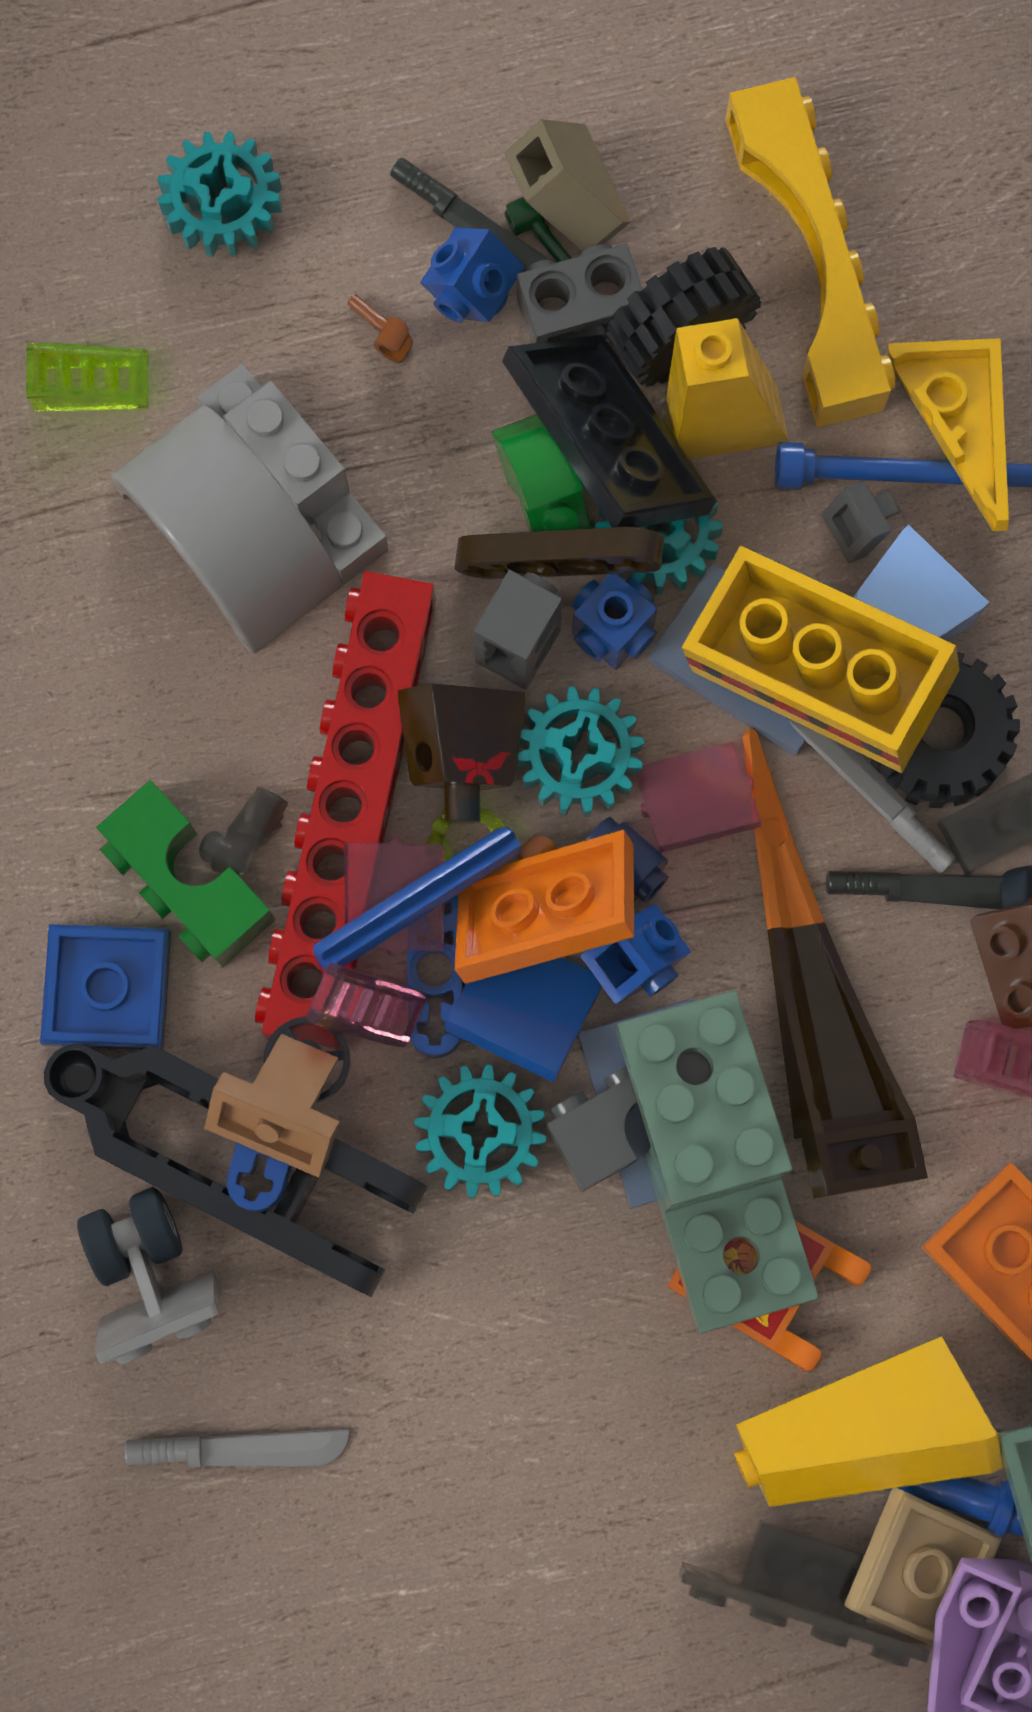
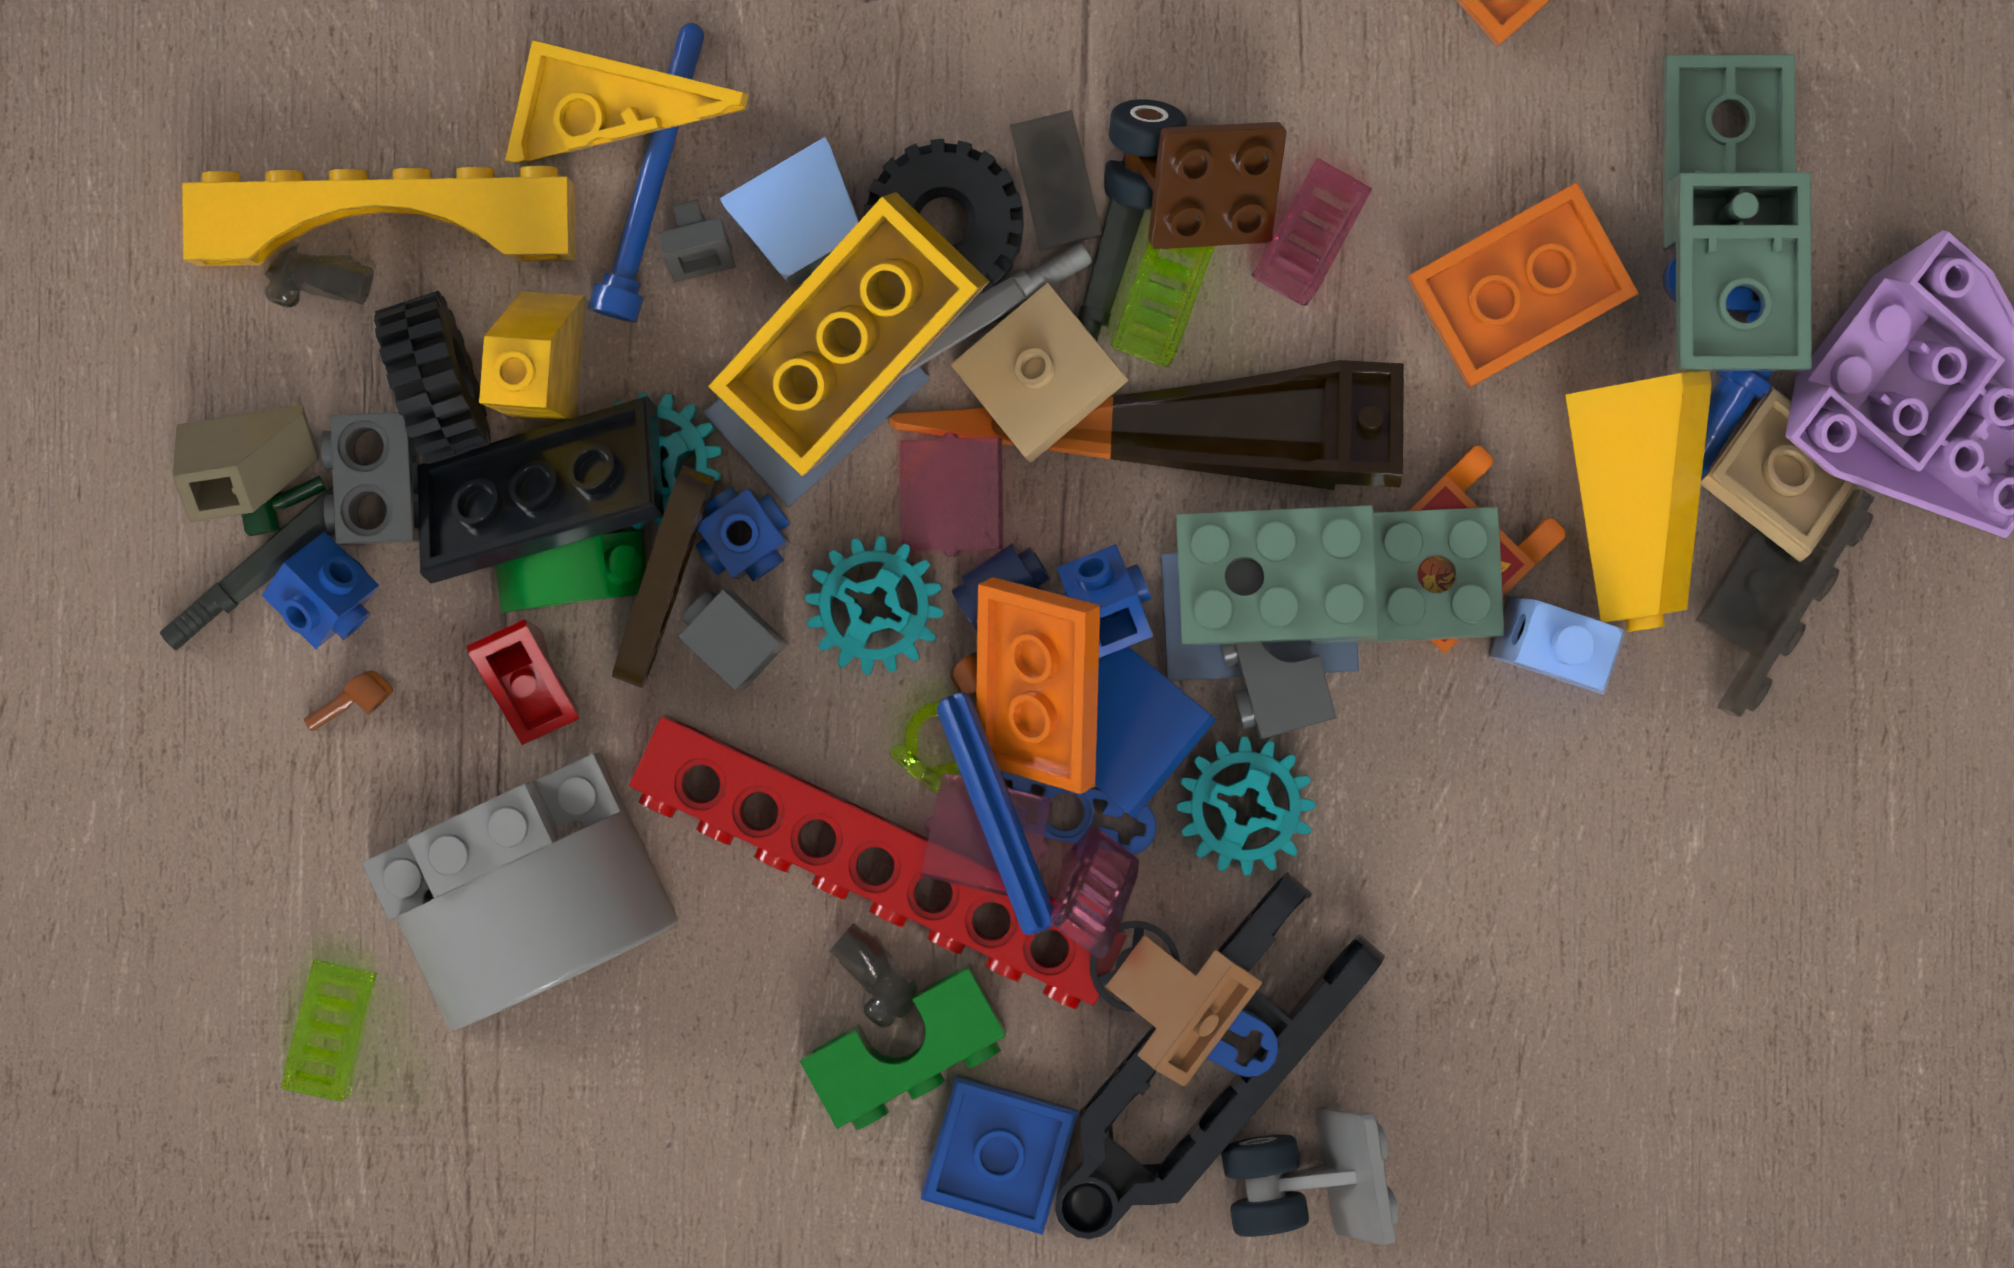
camera: 80 degrees left, 10 degrees up
light grey piece [125,1429,349,1468] -> none
teal gear [157,131,282,257] -> none
dark brown torso [398,683,525,824] -> none
none -> clear smoke arm [265,246,374,308]
none -> red slope [466,619,580,745]
none -> tan plate [950,282,1129,463]
none -> clear neon green slope [1110,241,1215,367]
none -> light blue torso [1489,596,1625,695]

